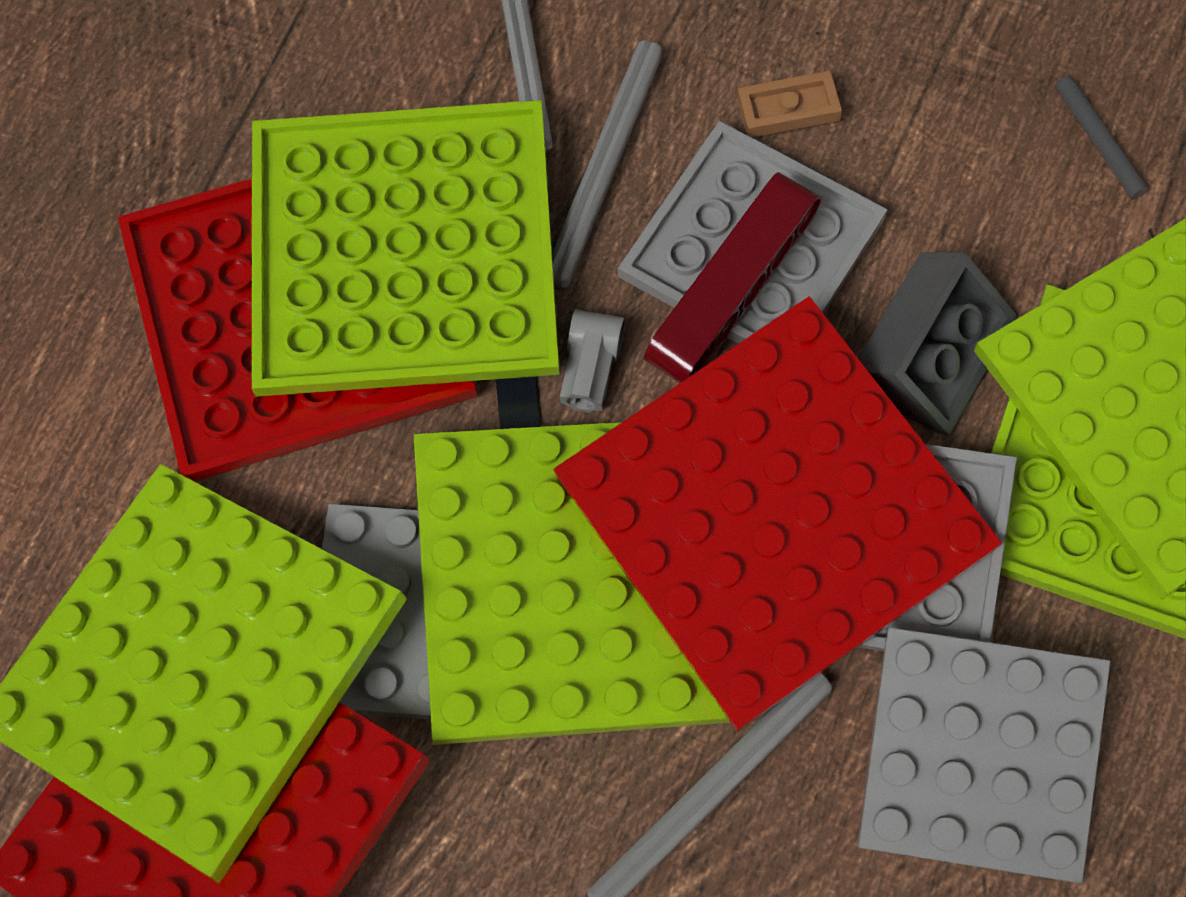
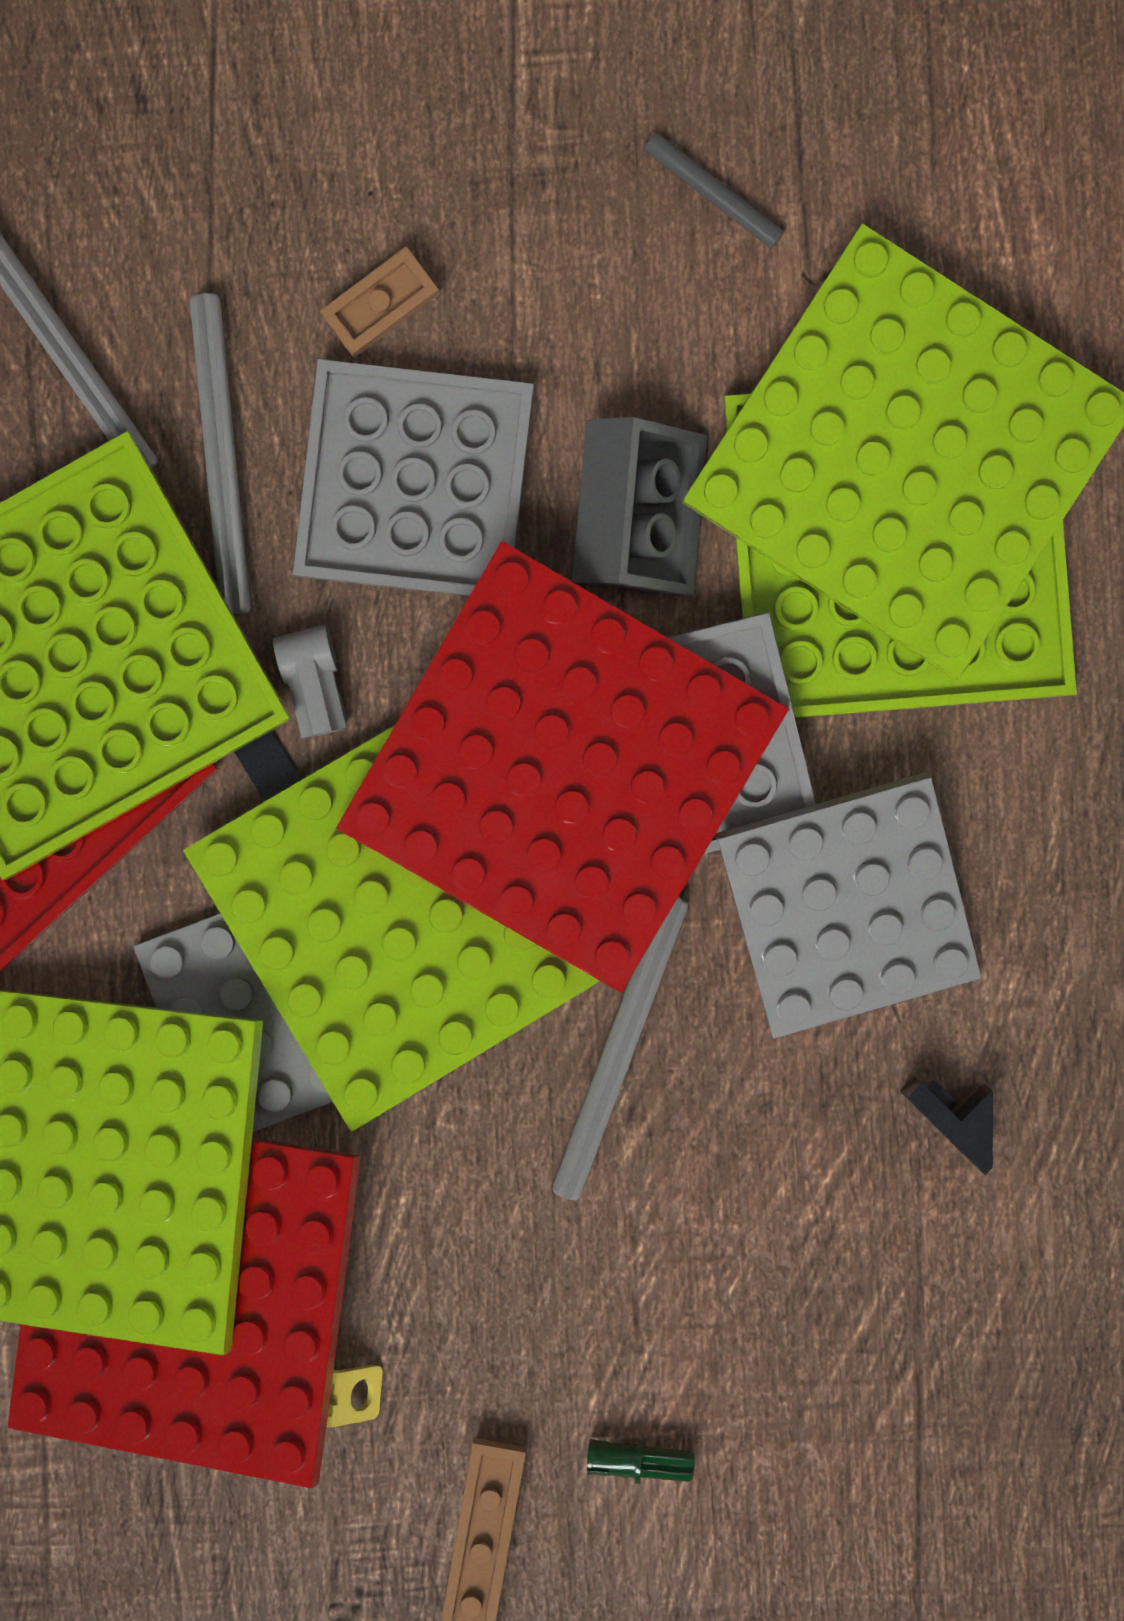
camera: 30 degrees left, 20 degrees up
dark red beam [644,172,821,383] -> none

